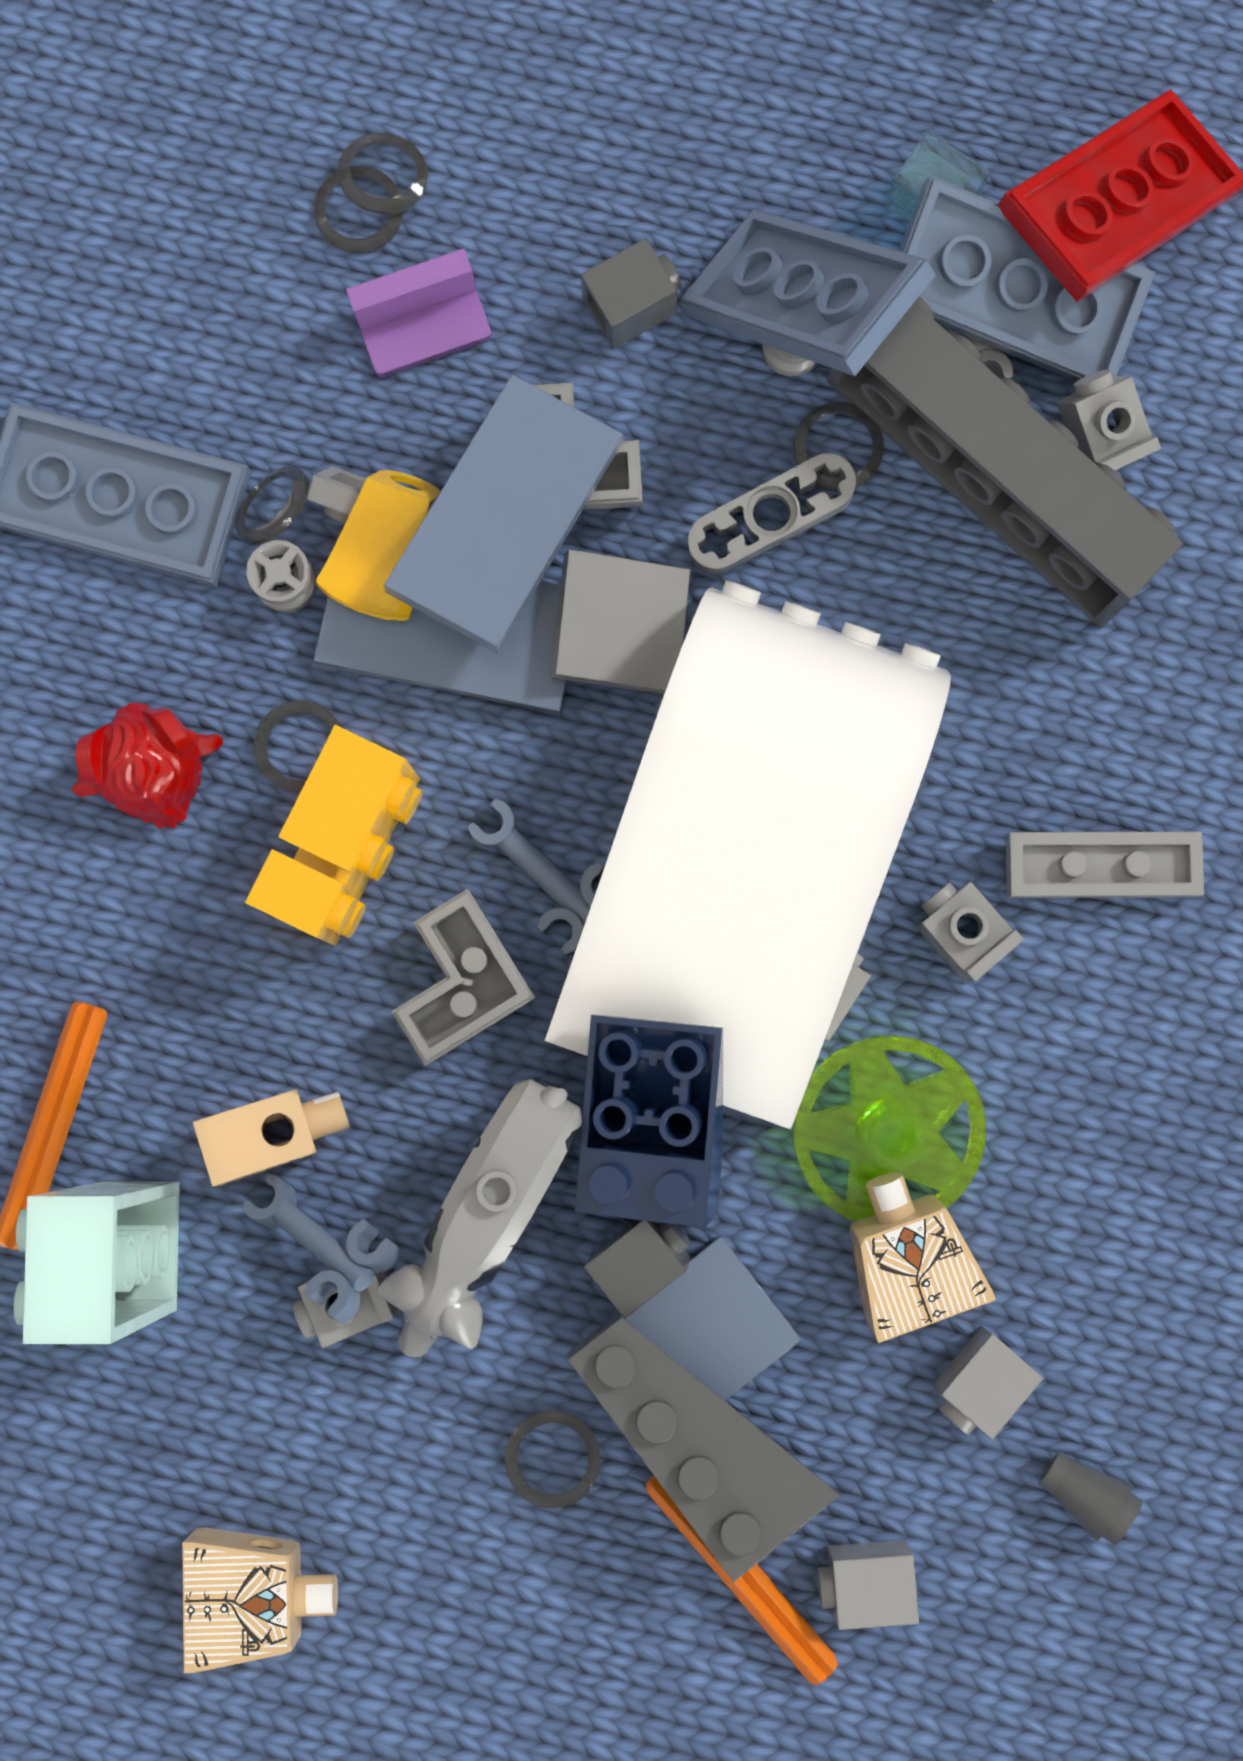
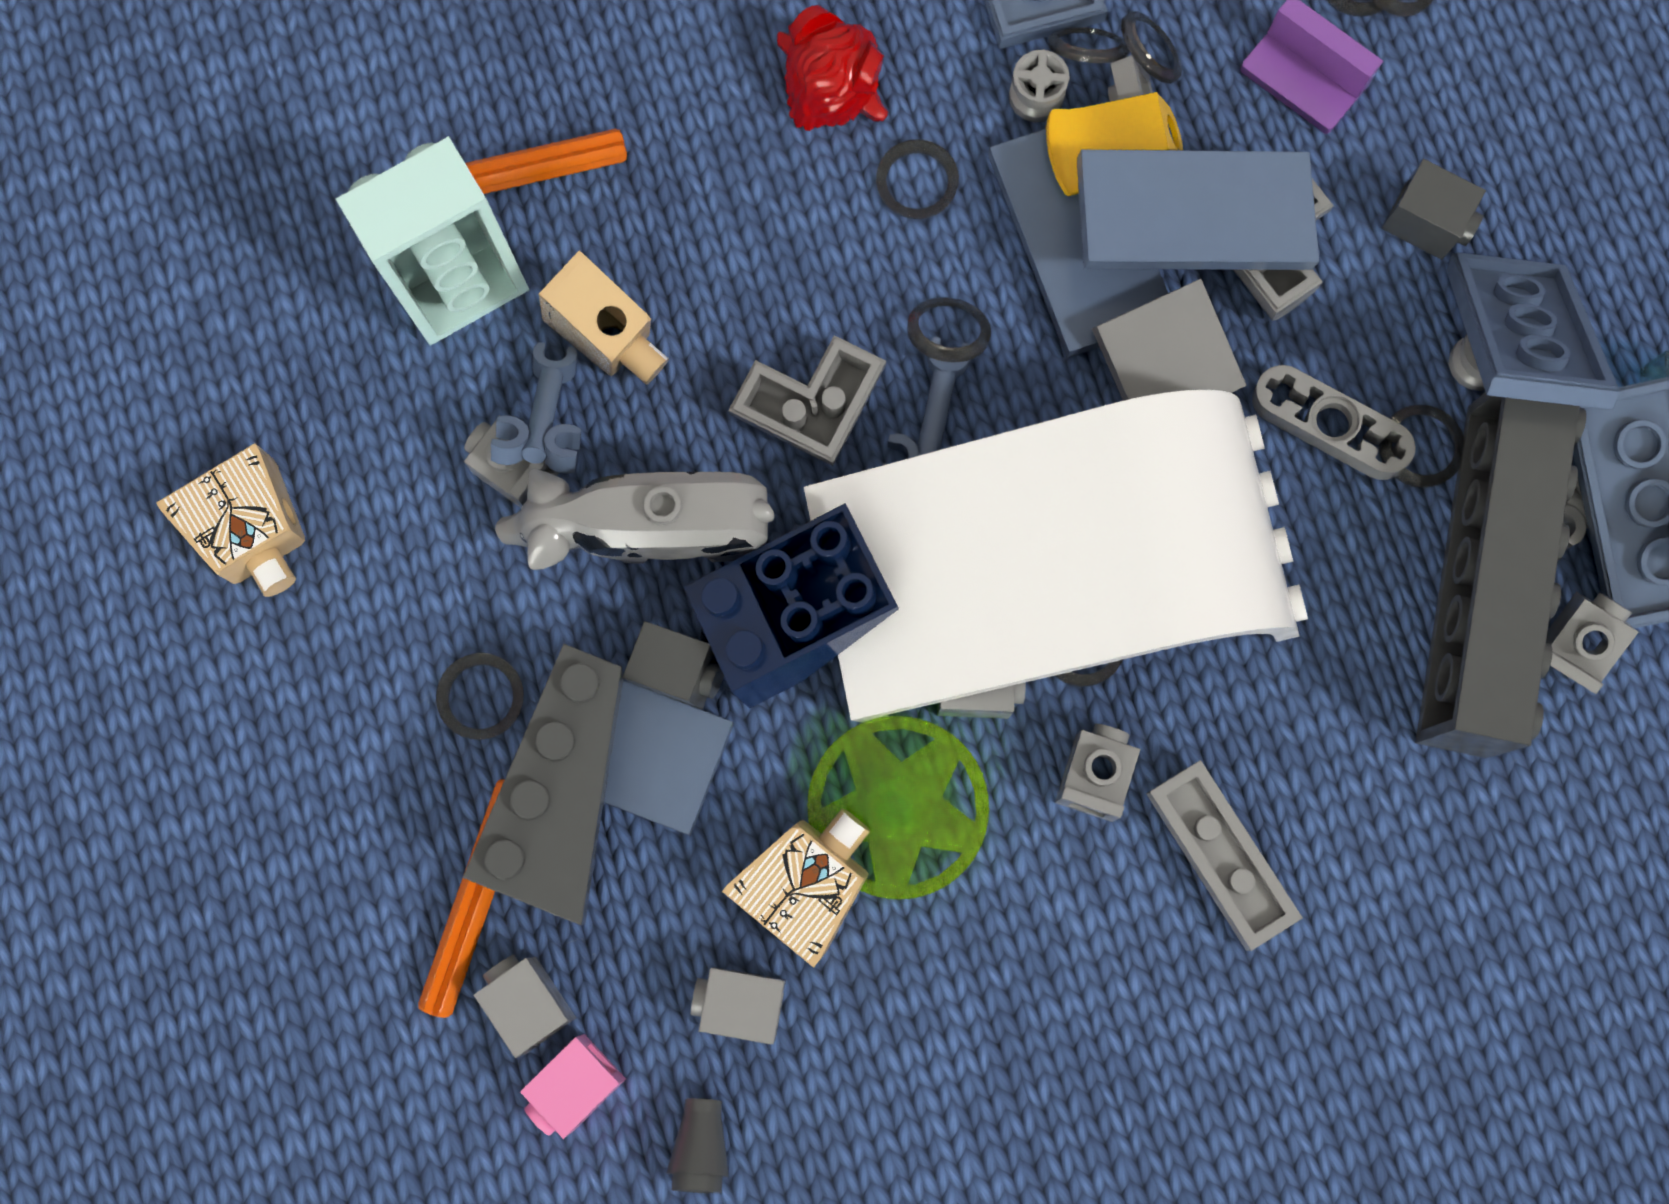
camera: 55 degrees right, 5 degrees down
yellow piece [245,725,423,946] -> none
none -> bright pink brick [520,1034,626,1139]
none -> clear smoke piece [907,298,991,363]
none -> clear smoke piece [1121,11,1182,84]

